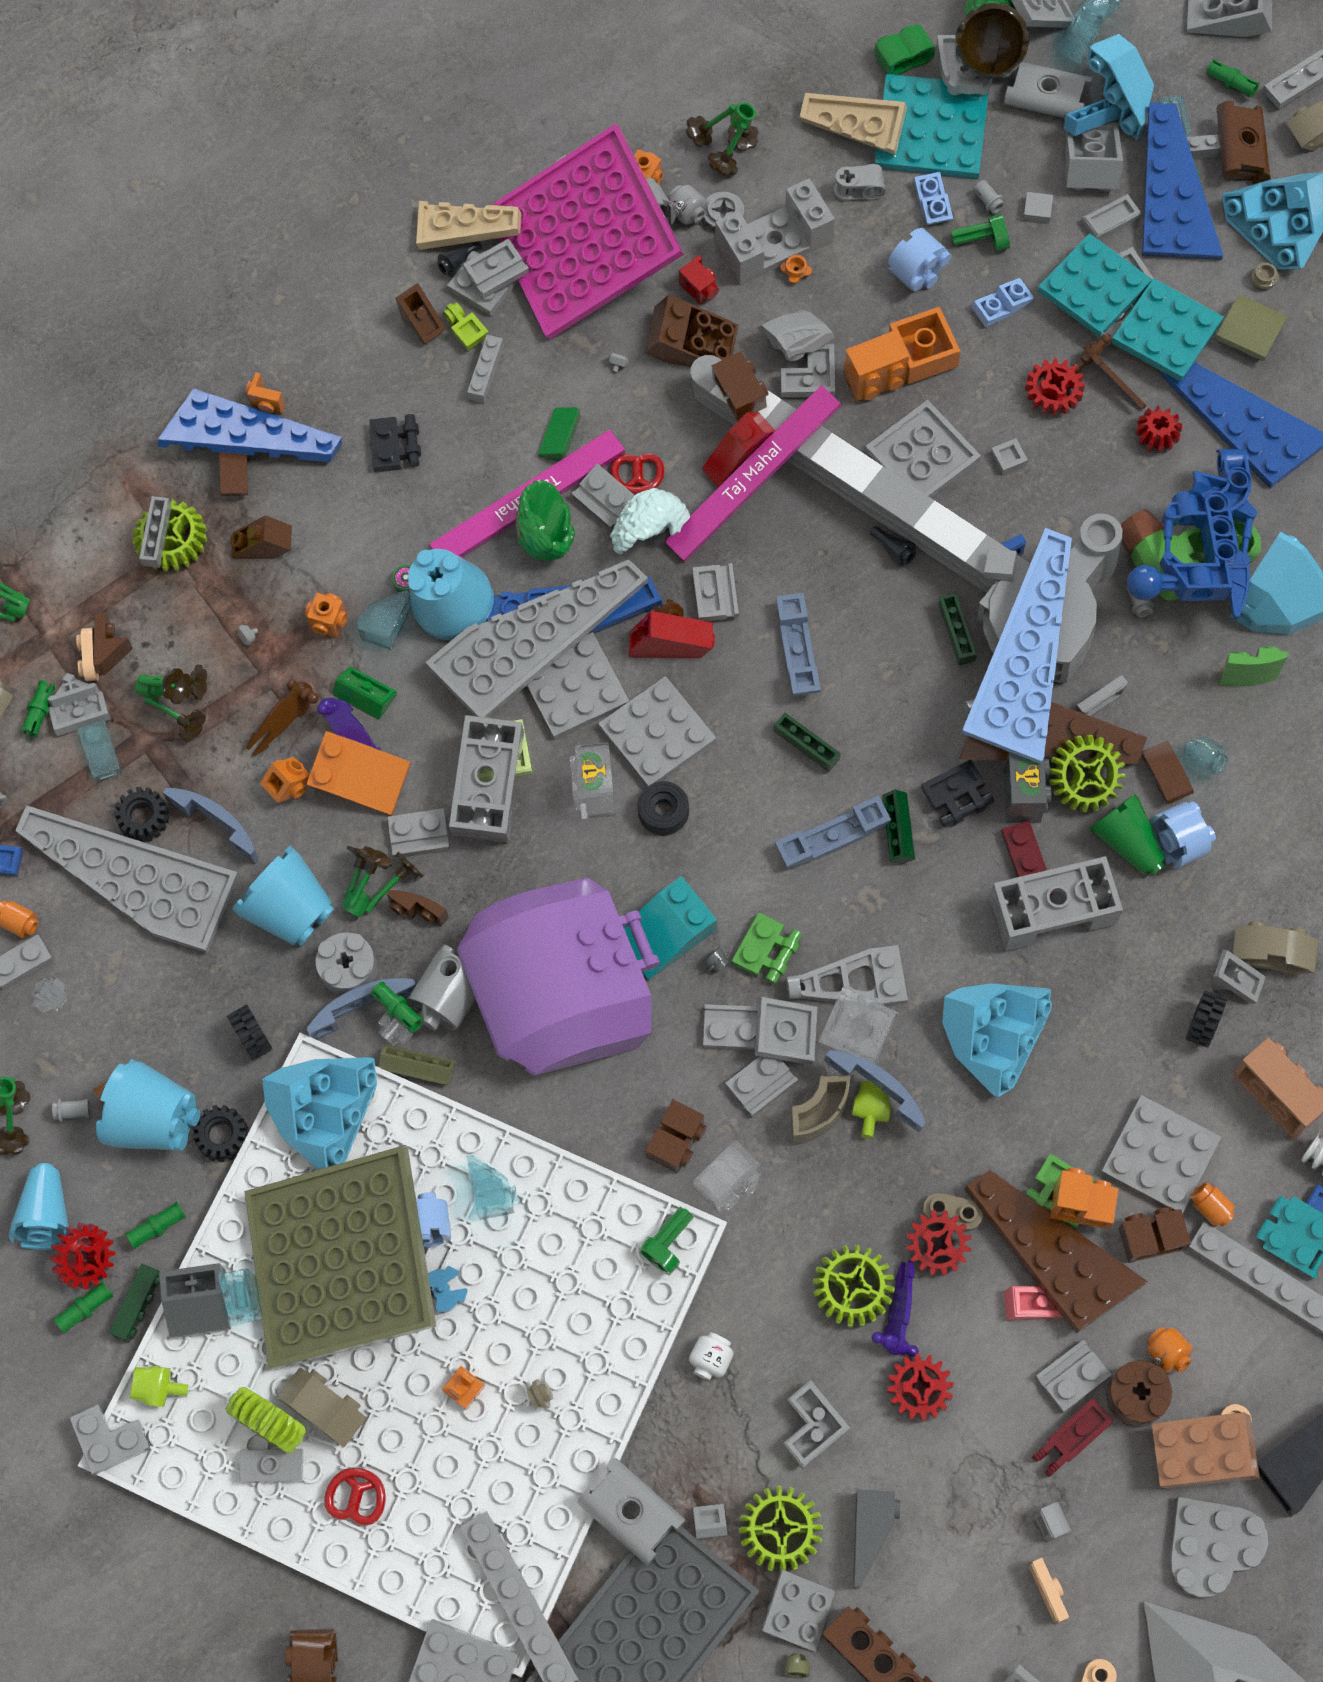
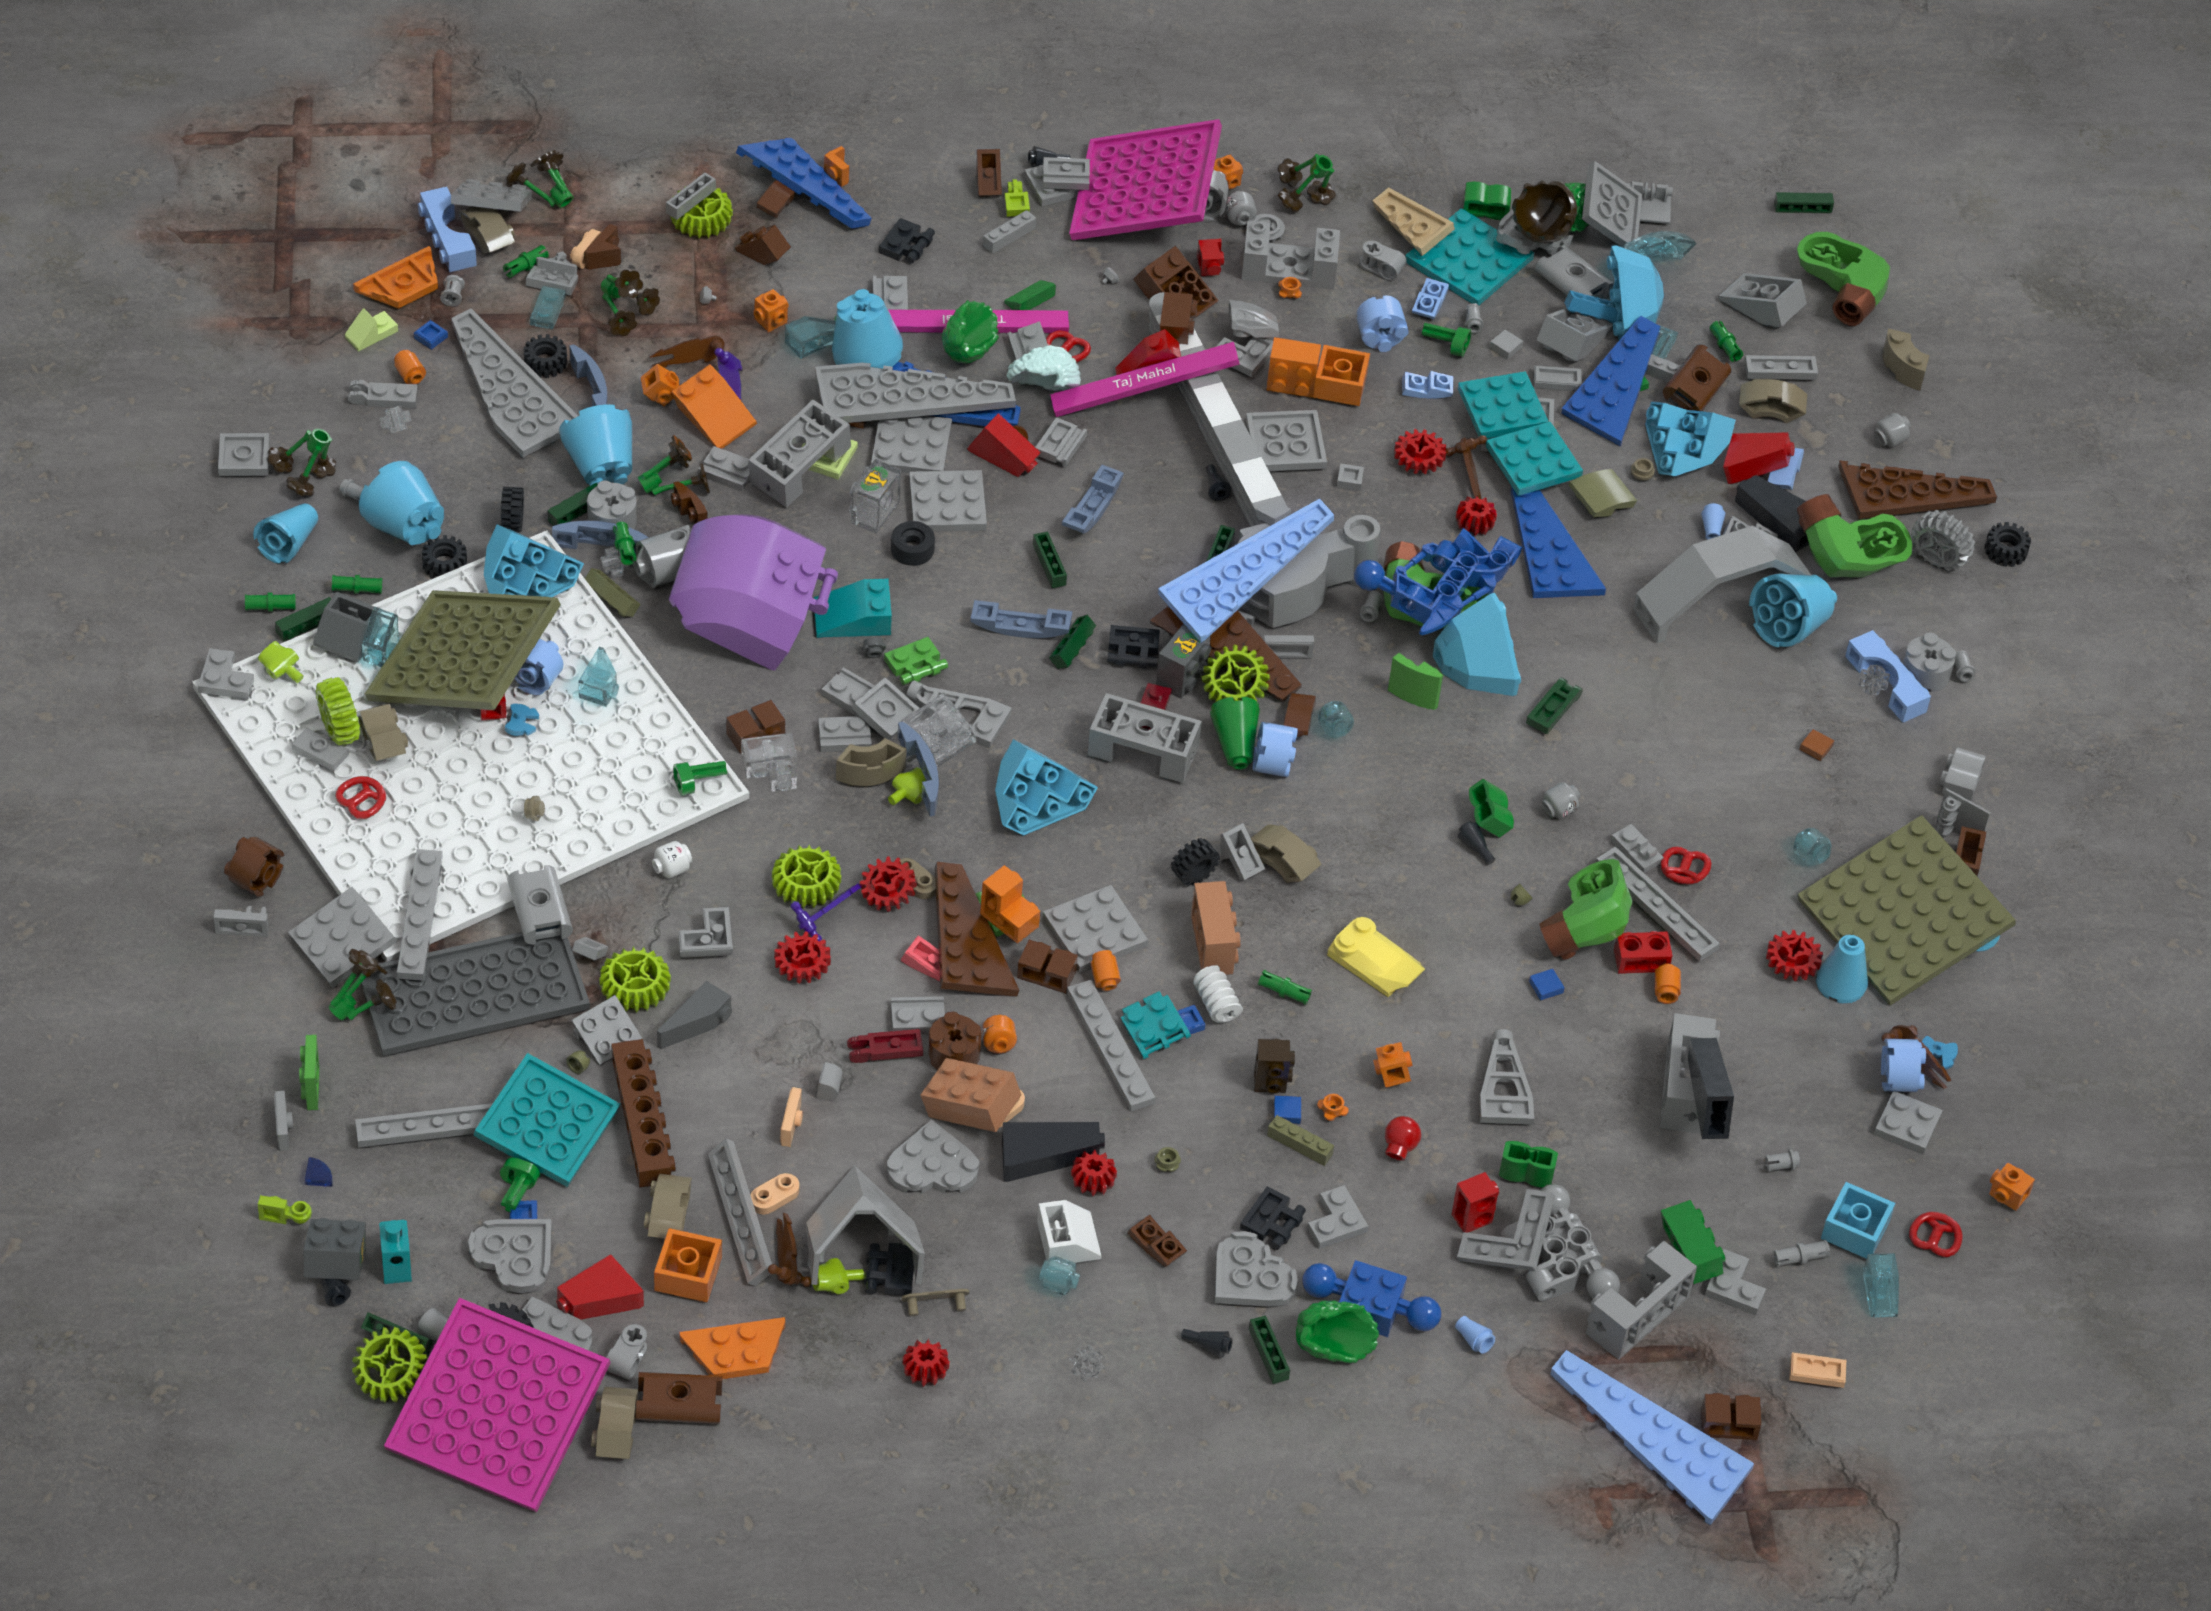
camera: 25 degrees right, 20 degrees down
red gear [49,1222,116,1290] -> none
green slope [333,666,397,719] -> none
tan wing [416,201,521,250] -> none
orange tile [442,1366,485,1410] -> none
none -> dark green piece [547,483,598,526]
none -> light grey plate [873,276,908,310]

